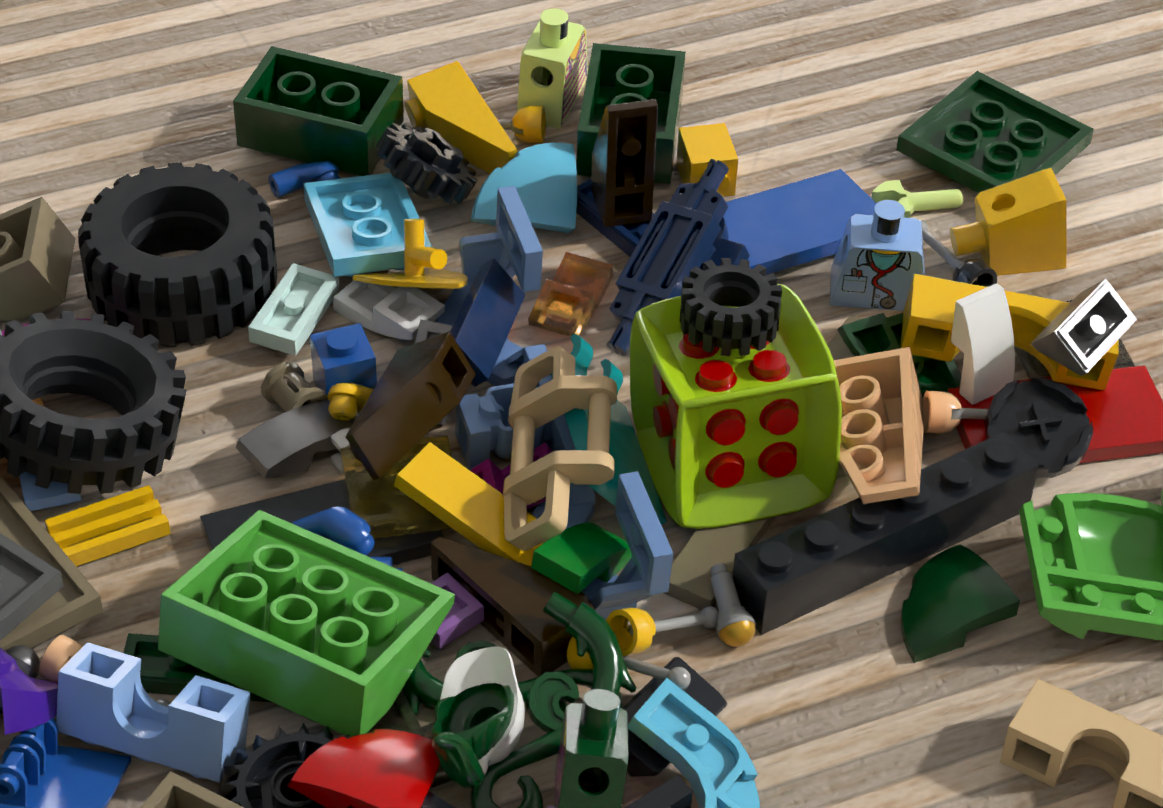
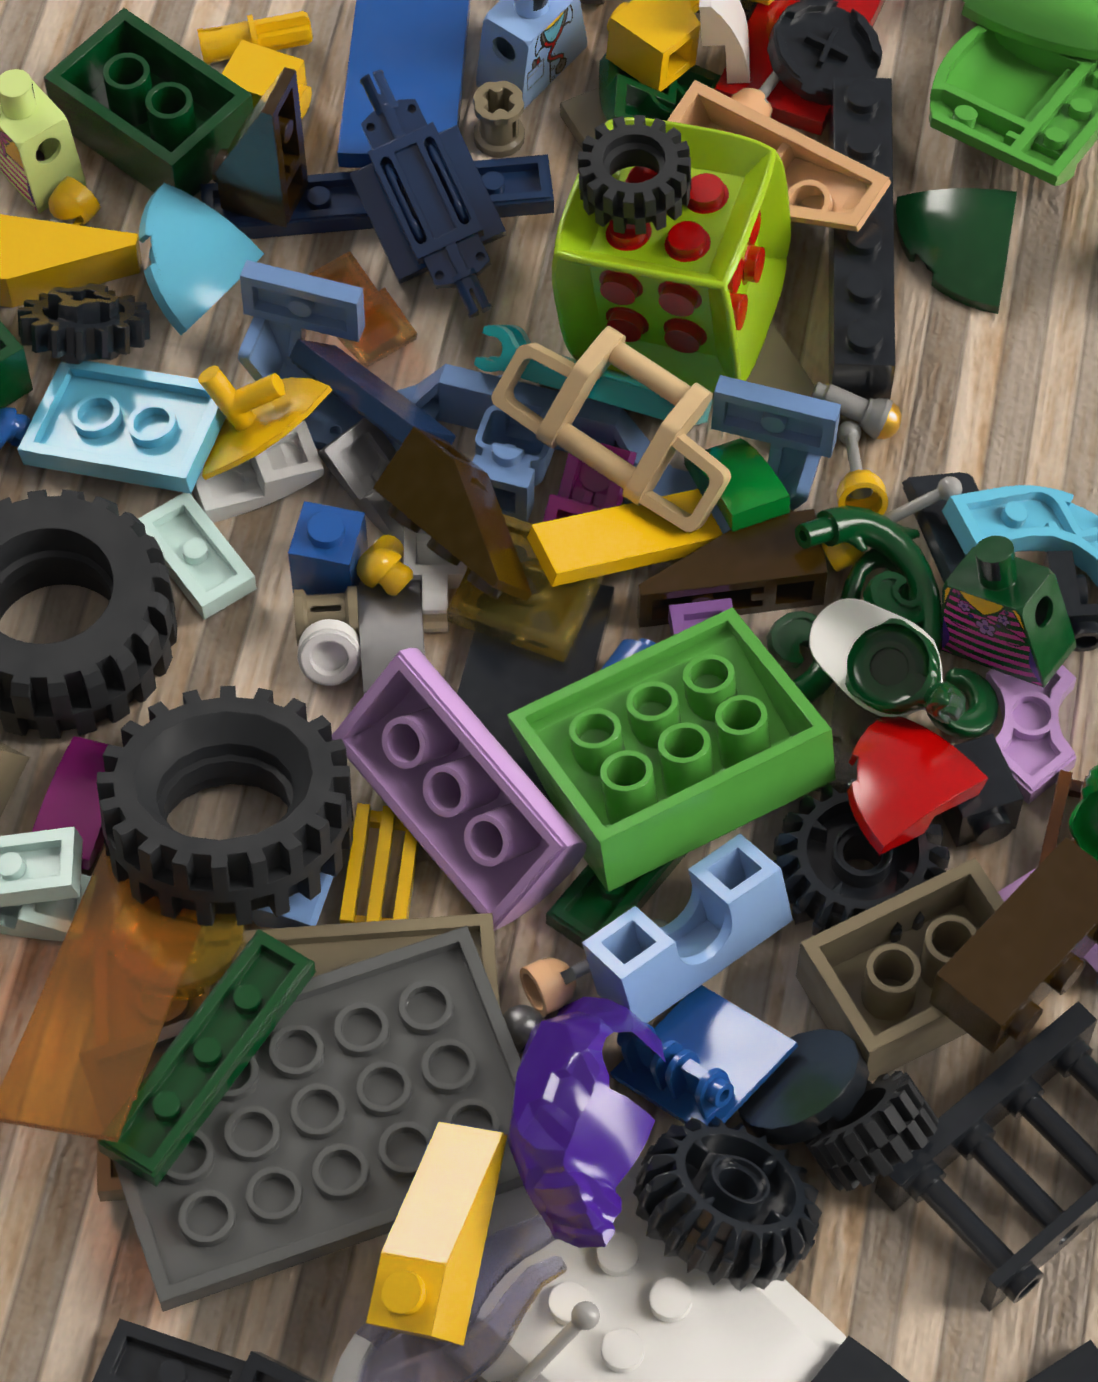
camera: 55 degrees left, 15 degrees up
blue arm [293,506,375,555] -> none
none -> yellow axle [197,11,313,65]
none -> white tile [298,619,361,686]
none -> lavender brick [332,648,587,931]
none -> dark tan bush [473,80,525,158]

